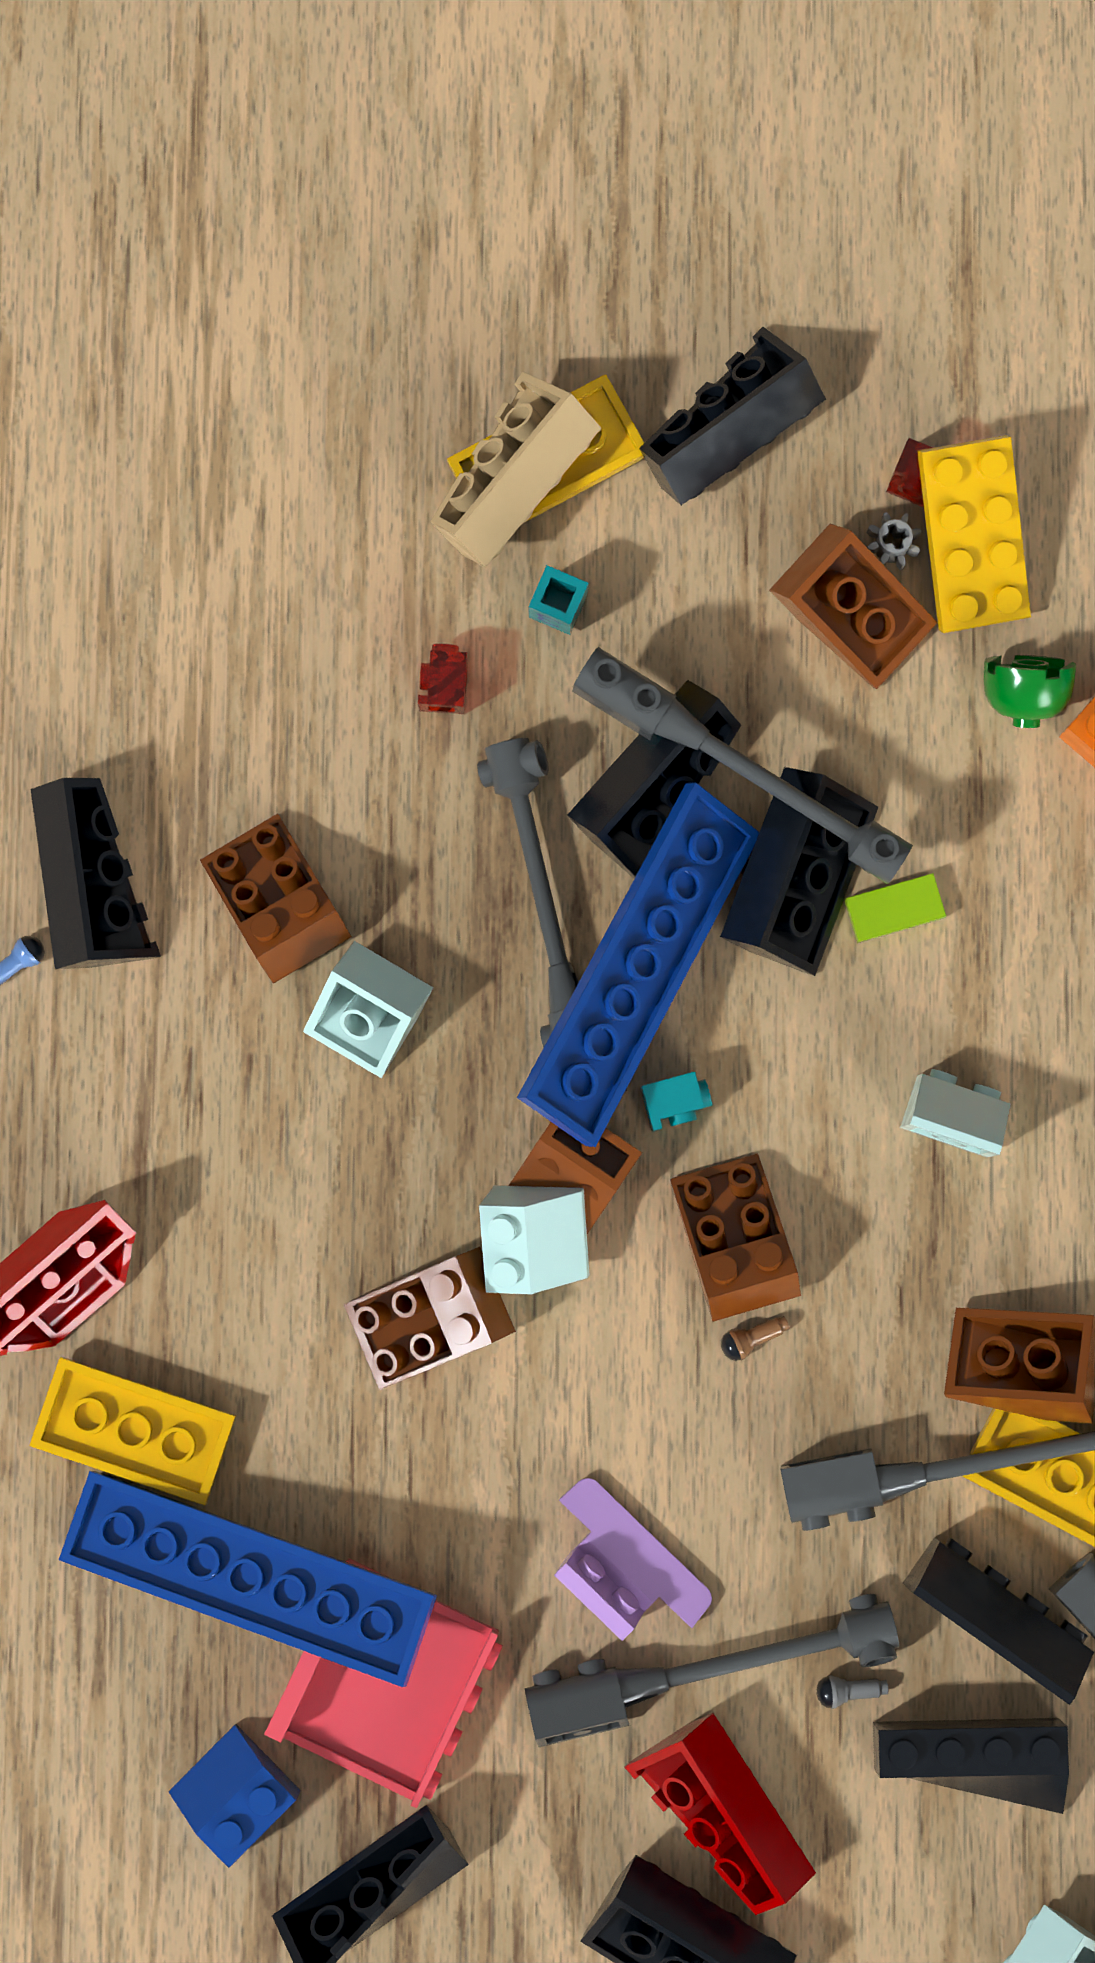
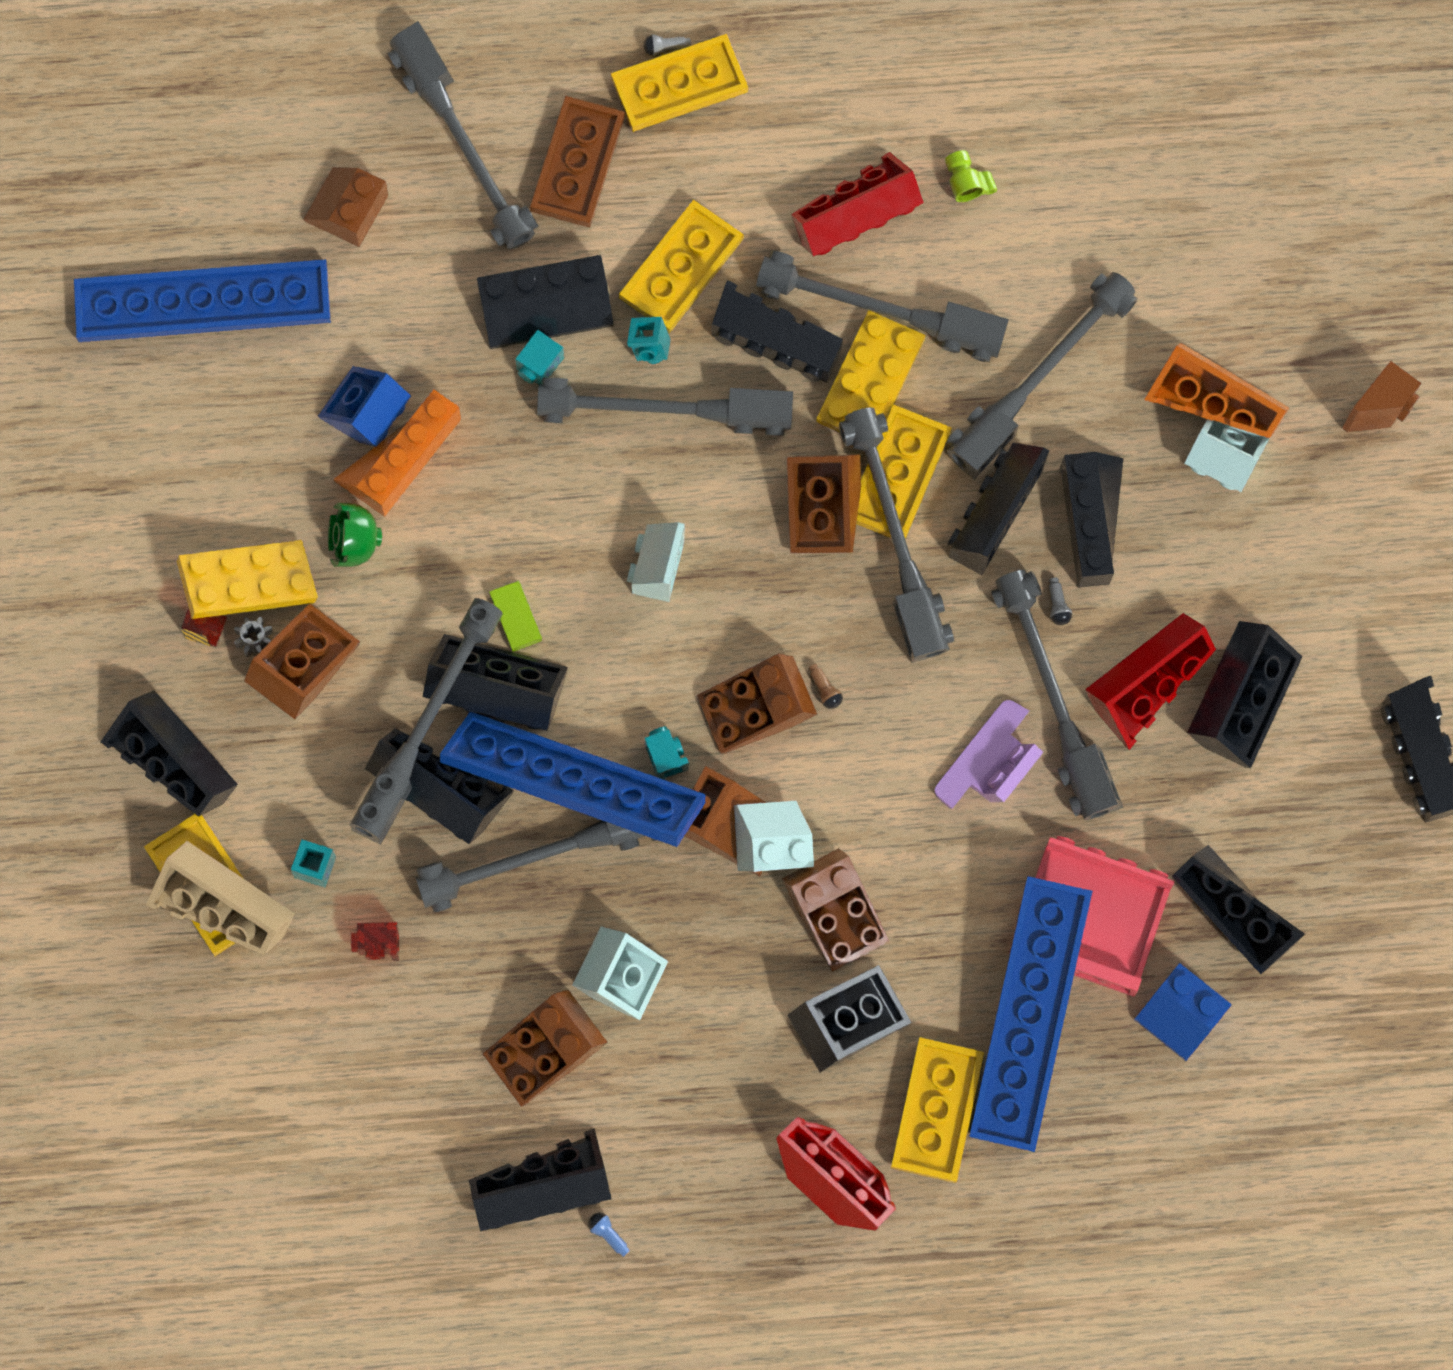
camera: 100 degrees left, 10 degrees down
none -> black slope [788,965,912,1073]

